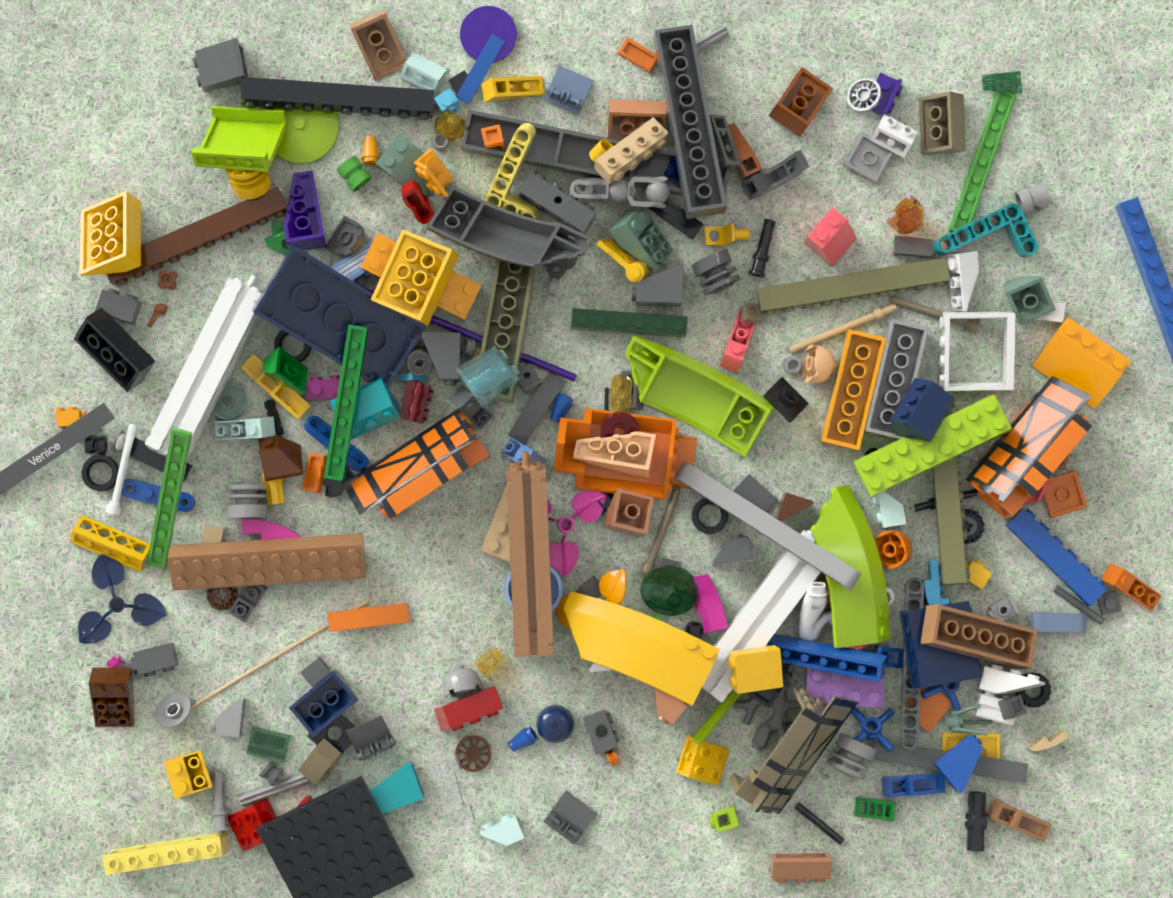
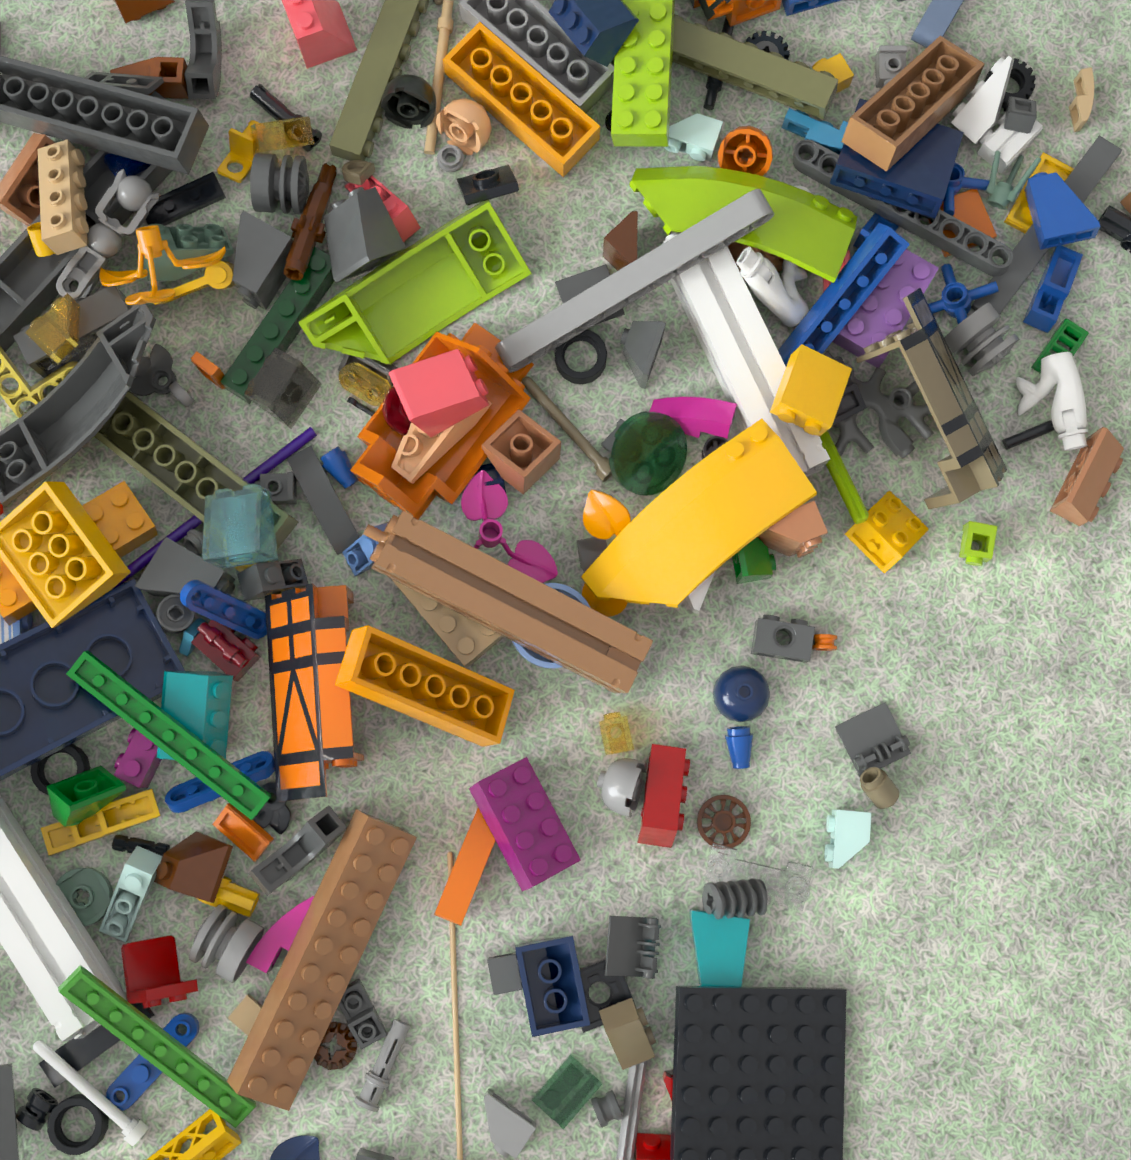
camera: 60 degrees left, 5 degrees down
none -> clear yellow slope [25,293,80,364]
none -> light orange plant [99,225,226,305]
none -> red bracket [121,935,198,1008]
none -> blue plate [180,580,267,639]
none -> orange tile [191,351,225,389]
none -> clear smoke slope [244,347,322,429]
none -> dark grey arch [249,805,347,896]
none -> clear yellow slope [250,116,314,153]
none -> reddish brown piece [283,163,337,280]
none -> dark grey slope [324,187,406,283]
none -> light orange brick [335,625,515,747]
none -> light grey pin [354,1019,411,1112]
none -> pearl dark grey cylinder [381,74,436,129]
none -> coral slope [389,349,489,438]
none -> magenta brick [469,757,581,892]
none -> dark grey piece [702,878,768,920]
none -> green slope [732,537,776,584]
none -> dark tan brick [860,767,900,809]
none -> white piece [1016,352,1088,451]

